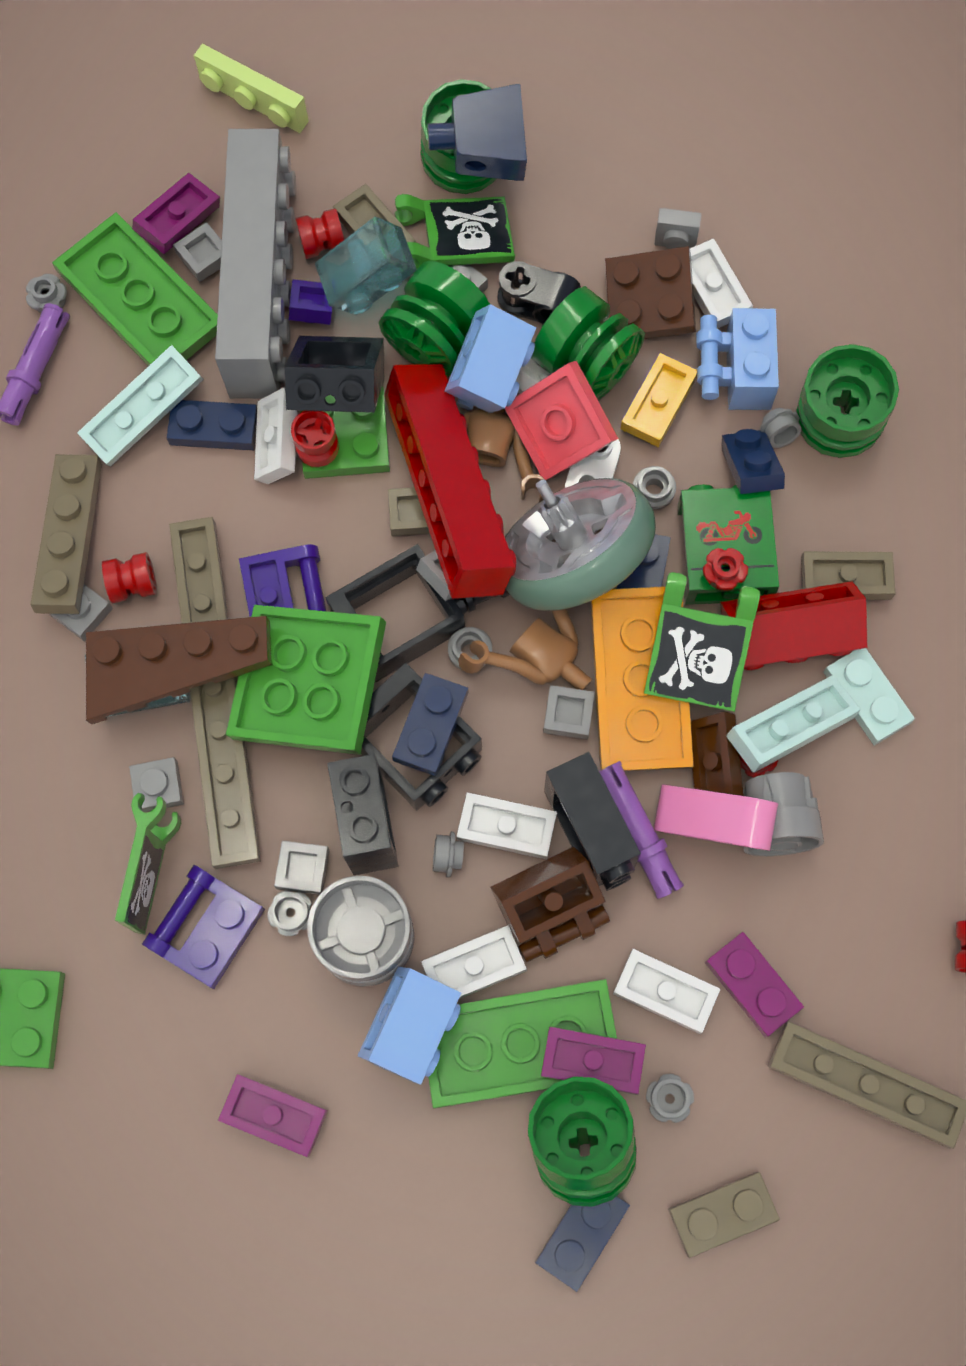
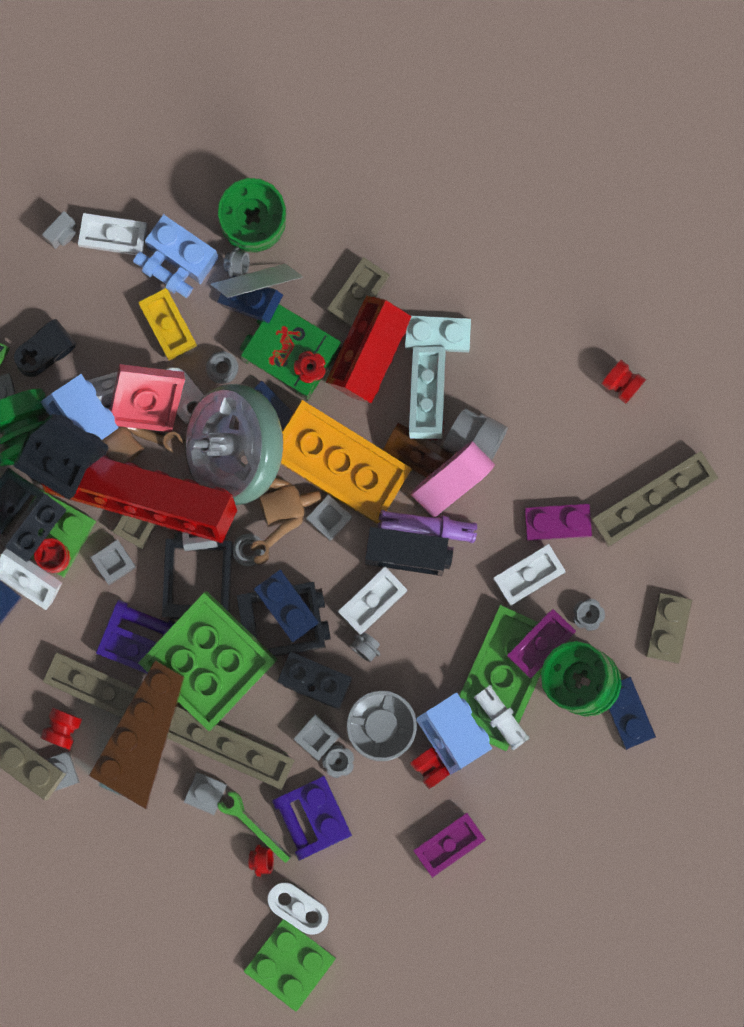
camera: 60 degrees left, 10 degrees up
white plate [421,925,527,999] -> none
reddish brown brick [490,847,610,963] -> none
green wheel [531,286,645,401] -> none
reddish brown plate [605,246,696,339] -> none
flag [644,572,760,712] -> none
none -> black bracket [13,414,109,500]
none -> light grey plate [90,539,137,585]
none -> white sticker [211,264,303,298]
none -> red plate [248,844,274,877]
none -> white plate [268,882,329,935]
none -> red wheel [410,746,450,789]
none -> white pin [473,685,530,750]

